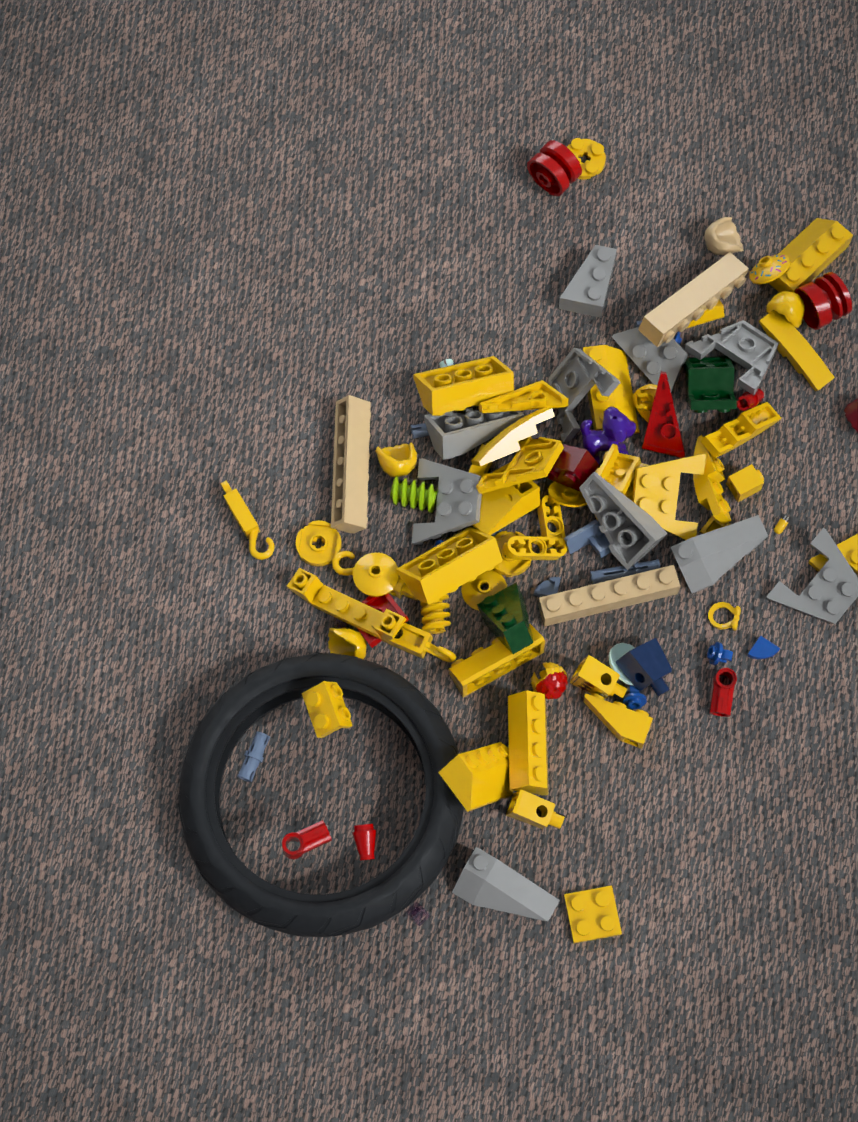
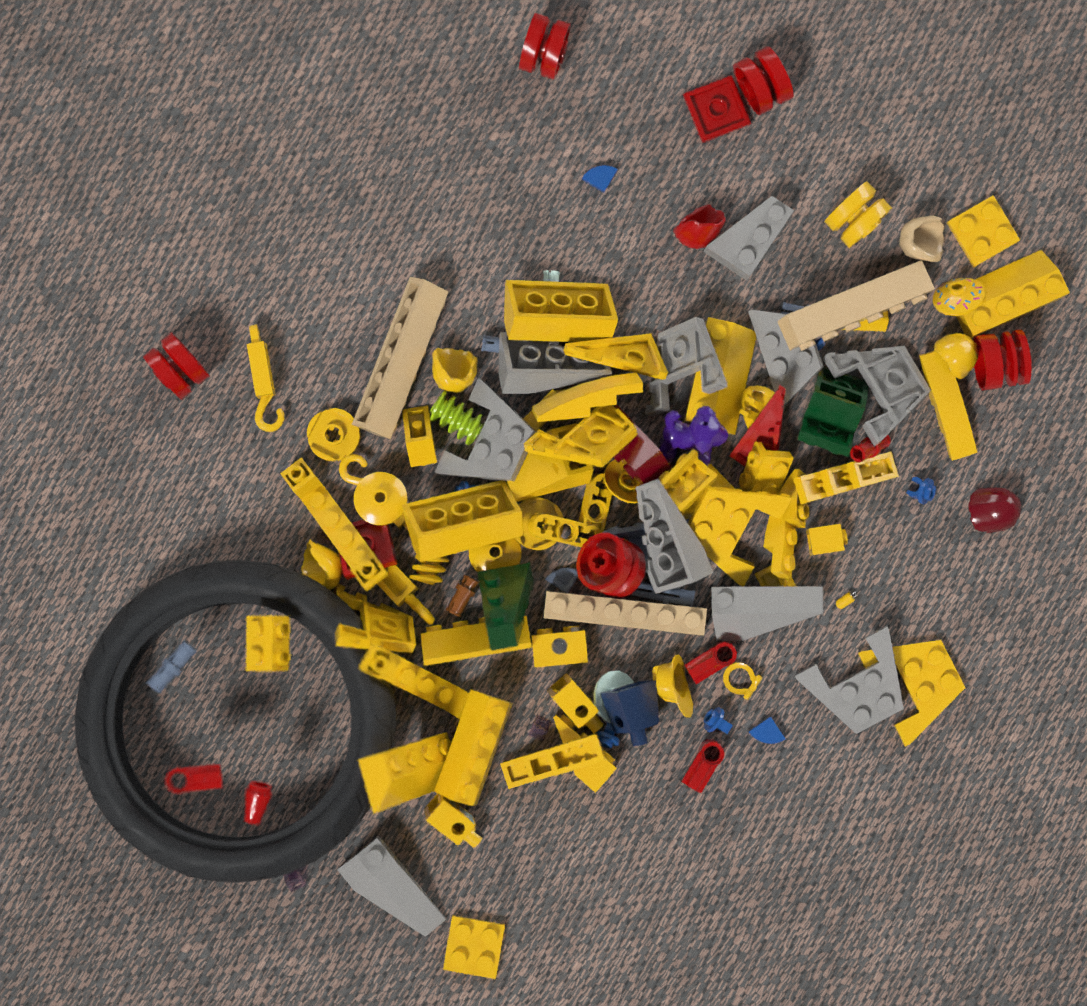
camera: 15 degrees right, 15 degrees up
red piece [531,662,568,699] -> none
yellow plate [567,138,606,180] -> none
none -> red wheel [143,332,210,400]
none -> yellow wing [333,584,416,653]
none -> yellow slope [359,644,469,719]
none -> yellow slope [402,405,437,467]
none -> dark orange pin [446,574,479,617]
none -> yellow slope [500,734,605,789]
none -> red wheel [519,13,571,80]
none -> piece [528,715,552,741]
none -> yellow piece [531,626,588,668]
none -> red wheel [576,533,646,598]
none -> blue tile [582,165,618,193]
none -> yellow piece [652,654,693,718]
none -> red hair [673,204,726,249]
none -> red tile [683,75,751,143]
none -> red piece [684,641,737,684]
none -> yellow bracket [739,442,793,495]
none -> yellow wheel [824,181,892,249]
none -> blue plate [906,477,936,504]
none -> yellow plate [947,195,1020,268]

